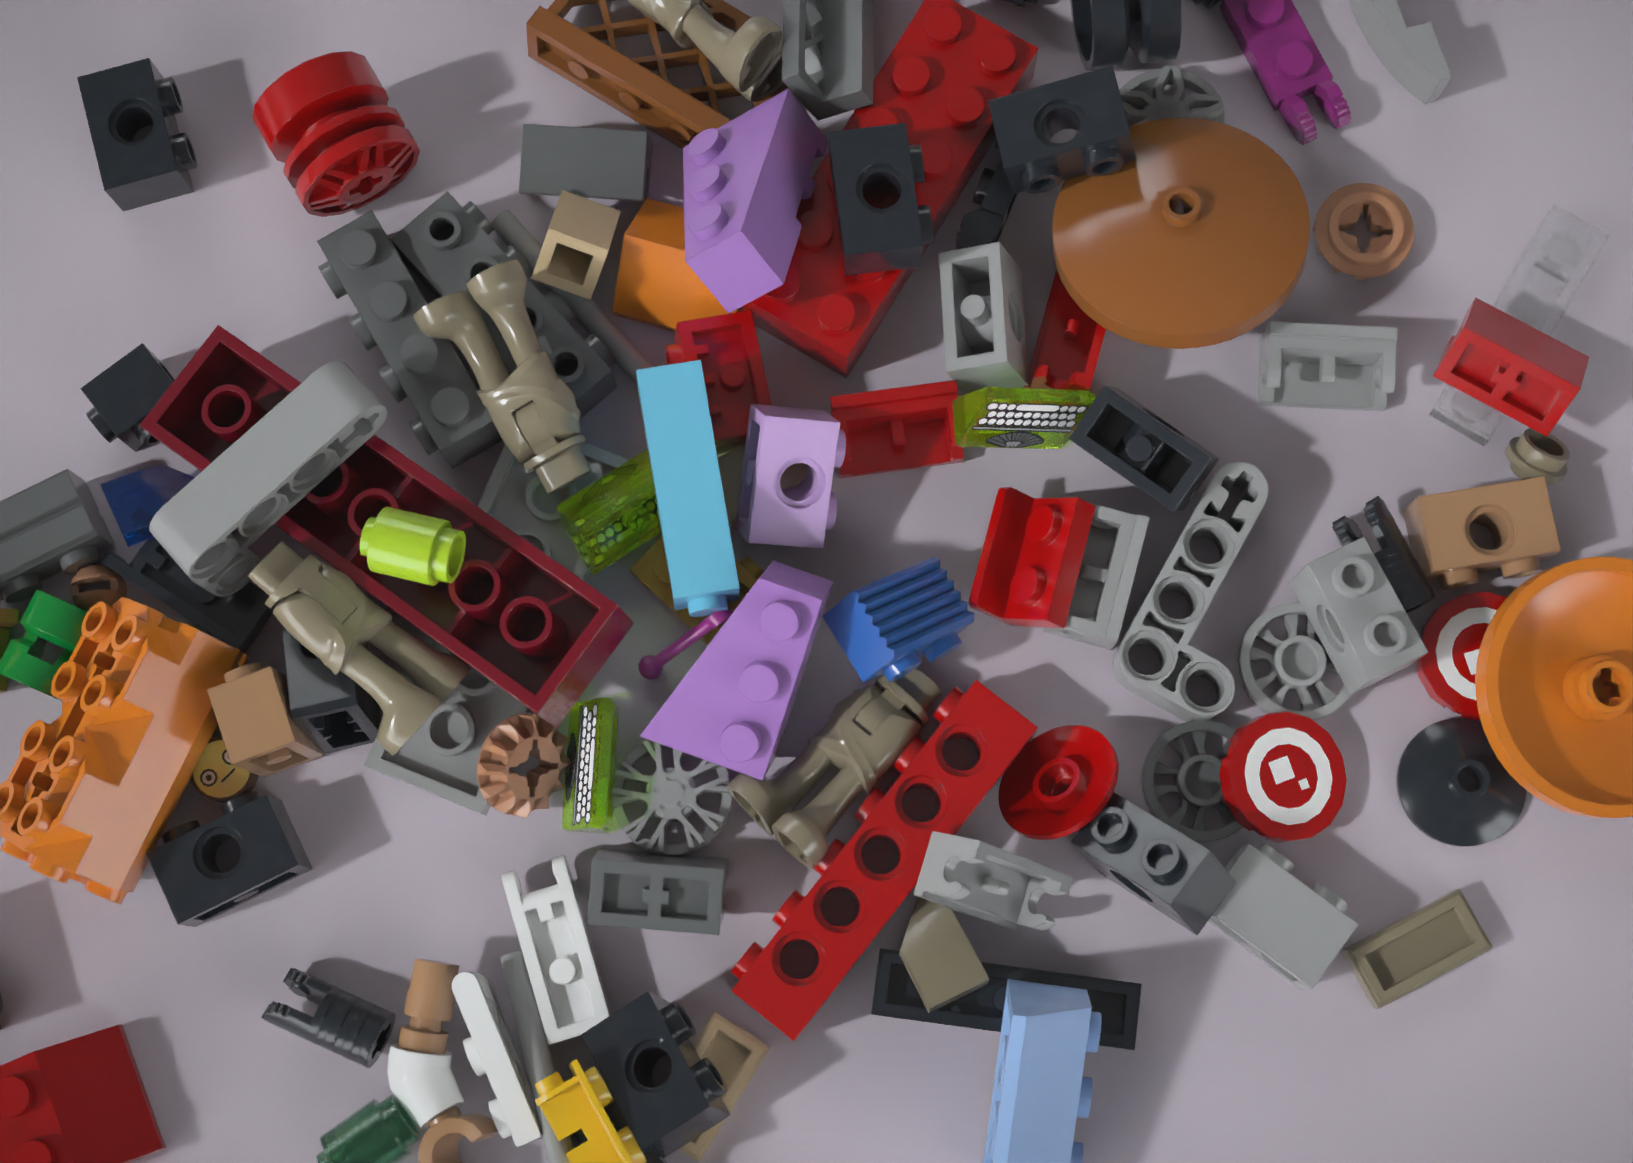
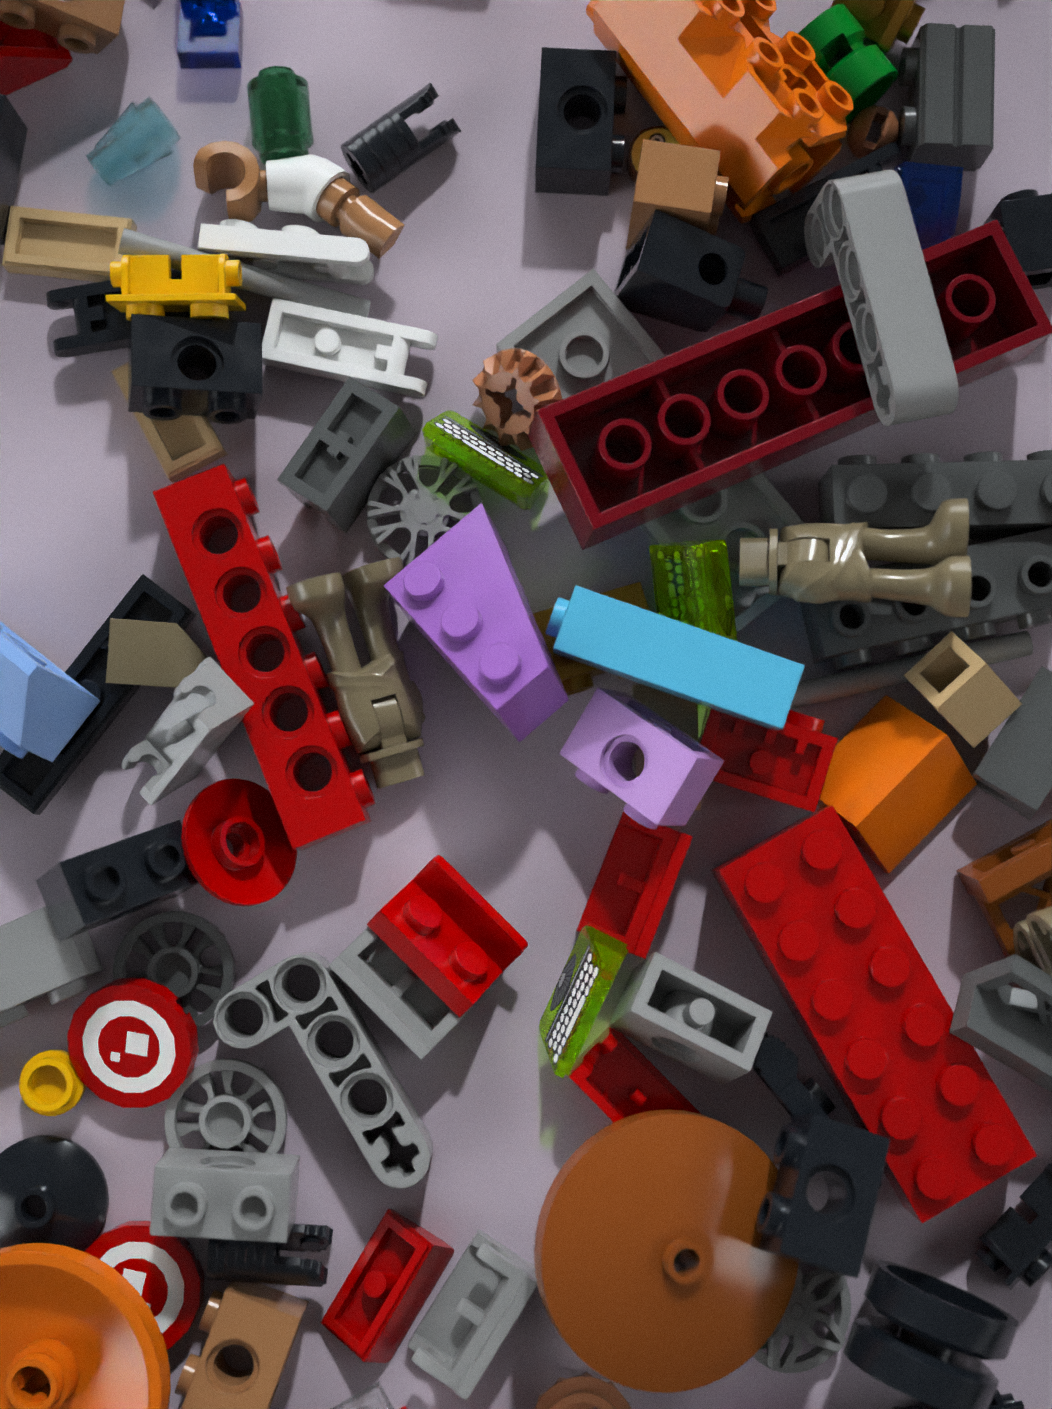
camera: 115 degrees right, 5 degrees up
dark tan piece [248,541,471,756] -> none
lime brick [360,506,466,586] -> none
magenta hinge [638,607,733,680] -> none
medium lavender wedge [683,88,829,313] -> none
blue brick [822,557,975,683] -> none
black brick [828,123,933,276] -> none
black brick [1068,385,1220,512] -> none
none -> yellow plate [19,1049,86,1116]
none -> red slope [320,1209,455,1363]

